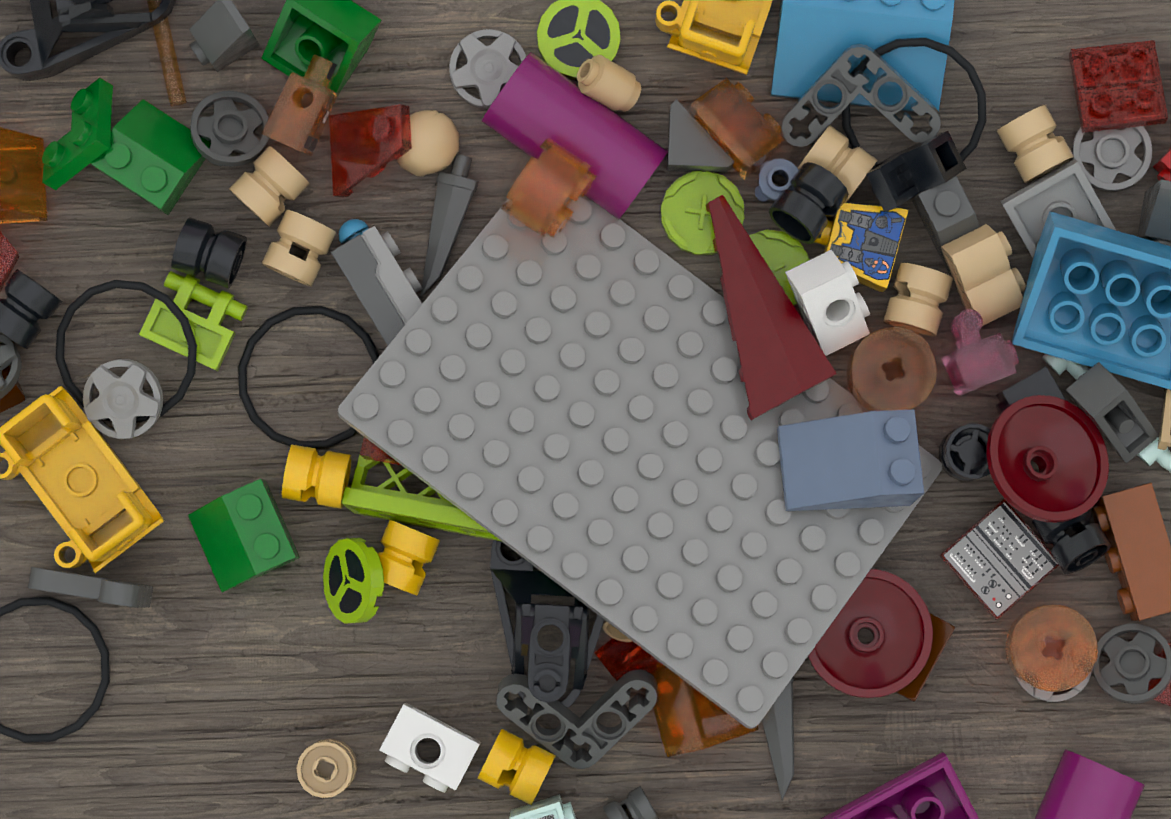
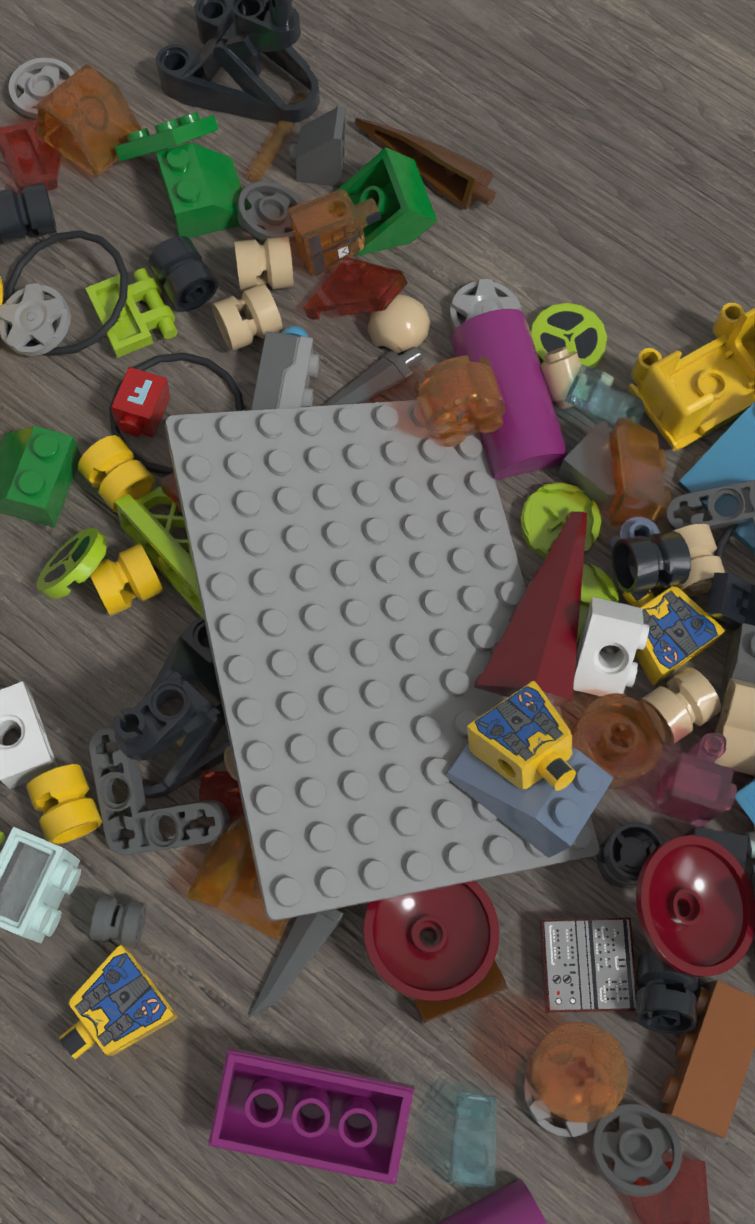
camera: 35 degrees right, 15 degrees down
none -> red brick [111,367,170,438]
none -> clear light blue leg [447,1091,496,1189]
none -> torso [467,681,576,791]
none -> clear light blue leg [564,364,644,430]

